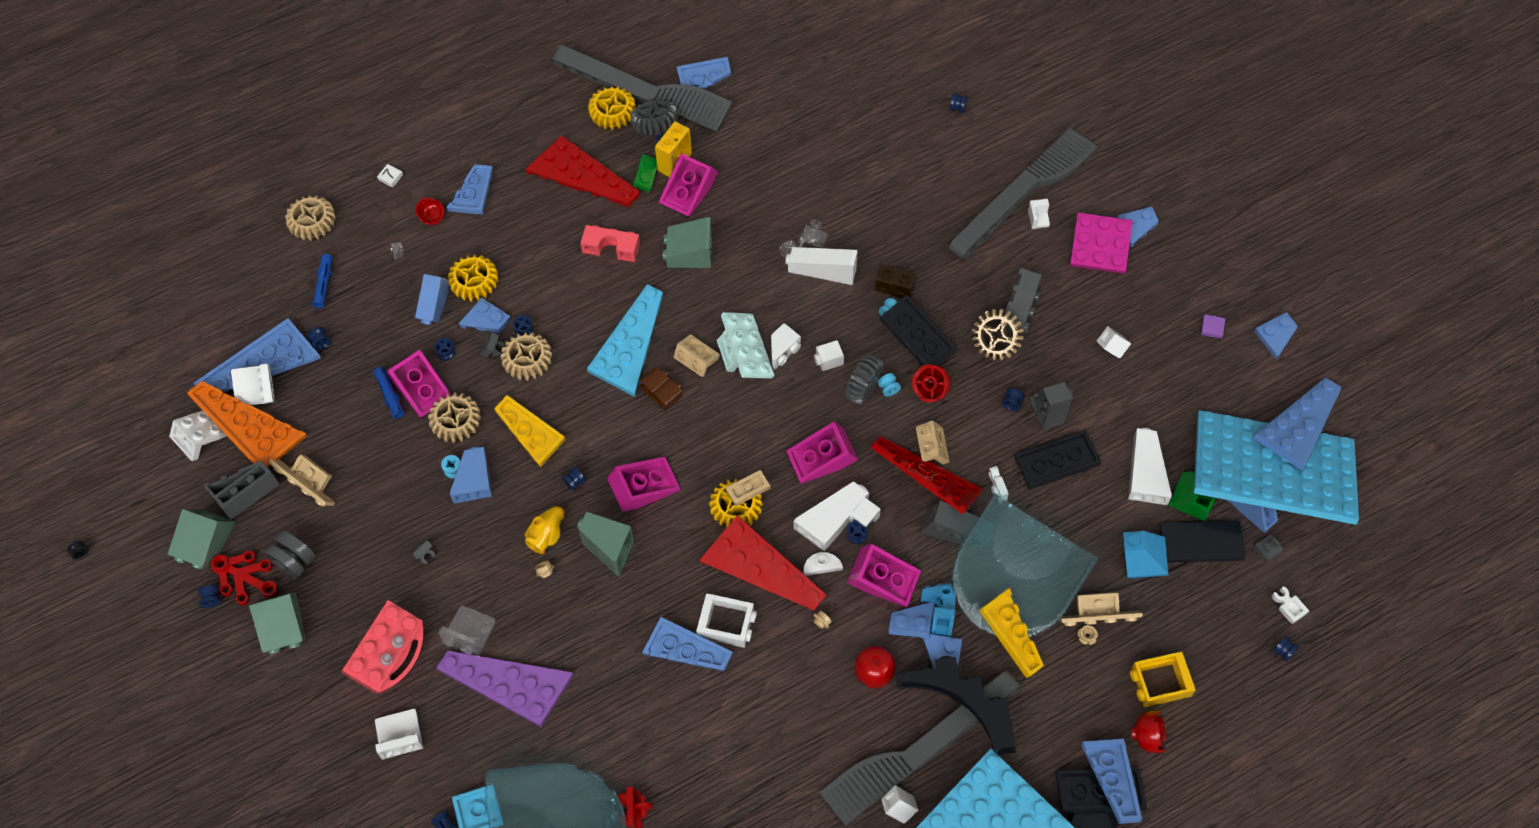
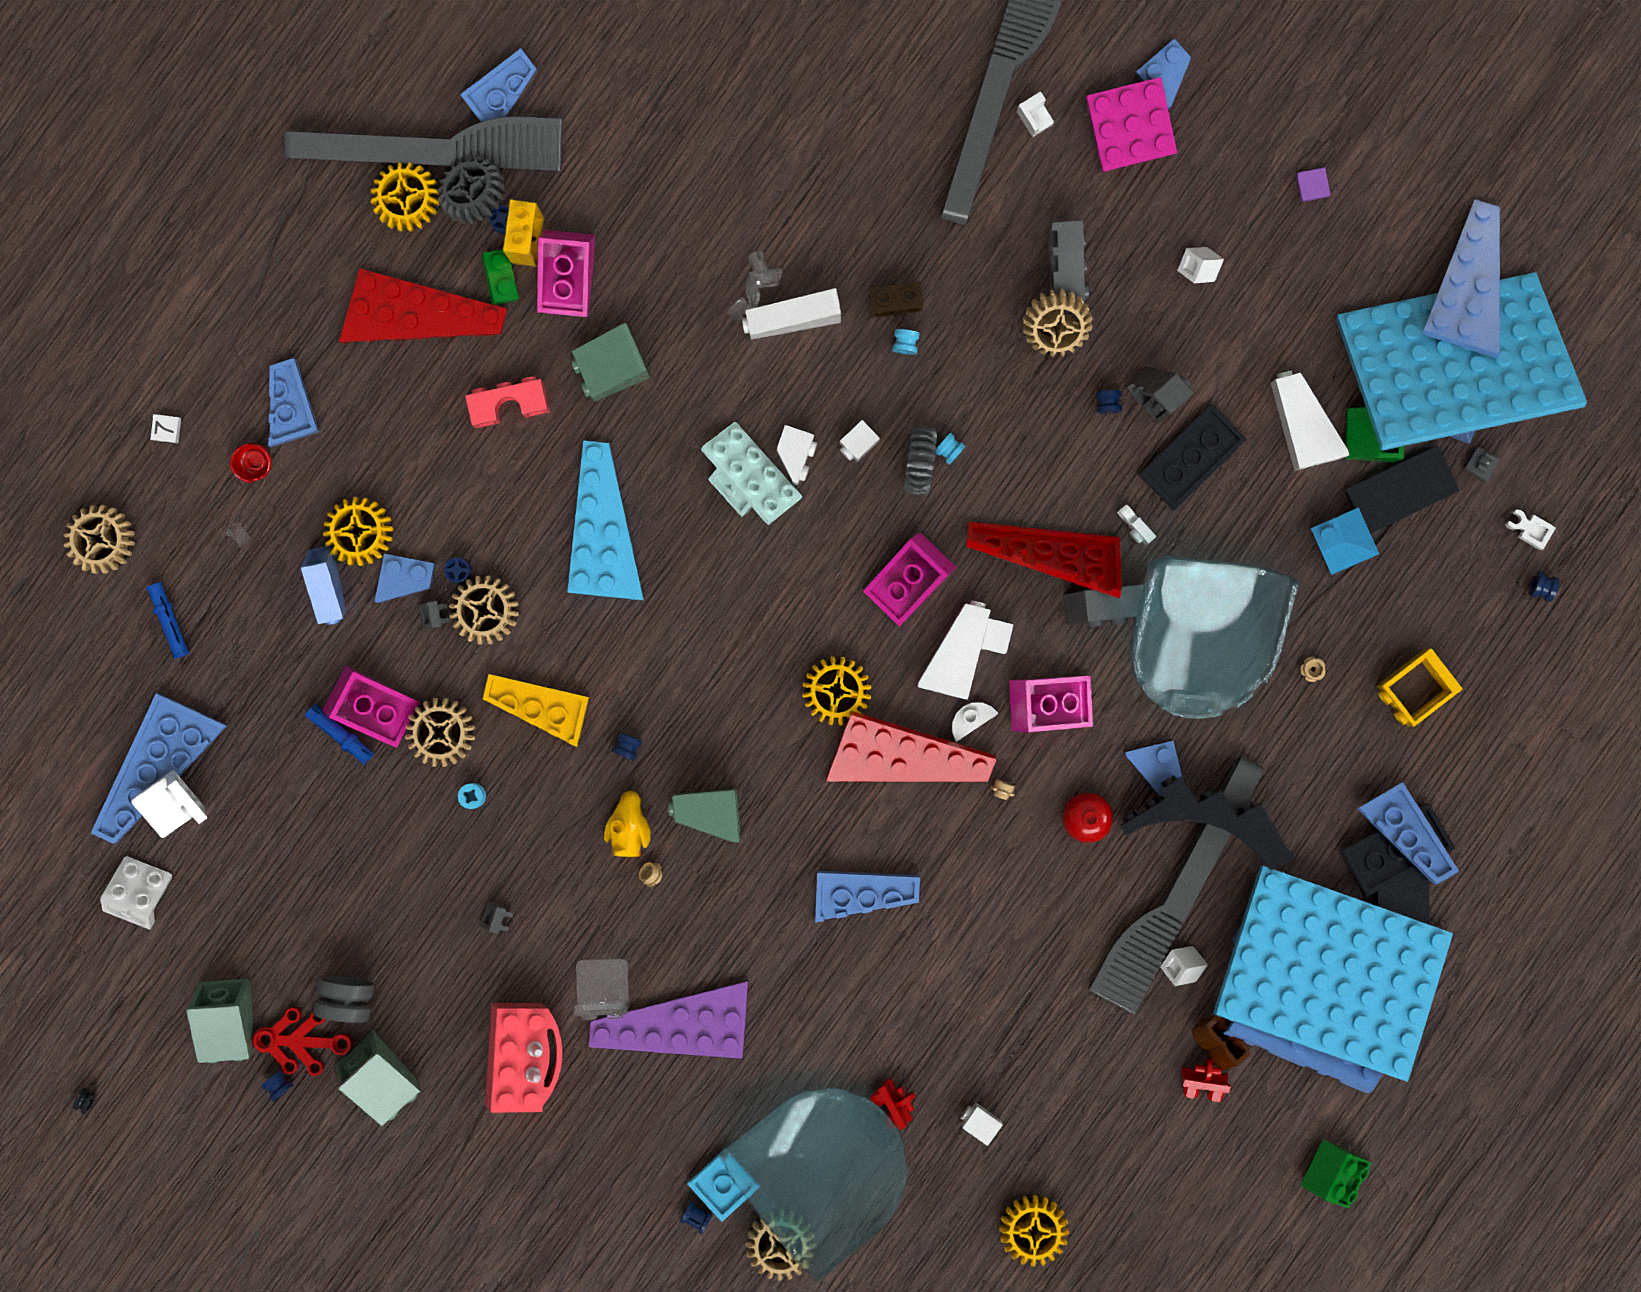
camera: 25 degrees left, 25 degrees up
orange wing [187,381,307,468] -> none
dark grey wedge [203,461,280,520] -> none
tan bracket [269,454,336,507] -> none
dark blue wheel [307,327,331,350] -> none
white bracket [375,709,423,759] -> none
dark blue wheel [434,338,455,361] -> none
medium blue slope [450,447,492,503] -> none
dark pink slope [607,457,680,512] -> none
reddish brown brick [639,367,682,411] -> none
tan bracket [674,335,720,377] -> none
white window [697,593,757,648] -> none
tan plate [726,470,770,506] -> none
dark blue wheel [847,520,867,544] -> none
black tile [879,295,958,366] -> none
medium blue wing [889,602,935,638] -> none
red cylinder [912,364,952,403] -> none
tan bracket [916,420,950,464] -> none
dark azure tile [921,583,956,637] -> none
yellow wing [979,588,1044,678] -> none
tan bracket [1058,592,1143,626] -> none
red cylinder [1132,710,1166,753] -> none
medium blue wing [1254,312,1298,359] -> none

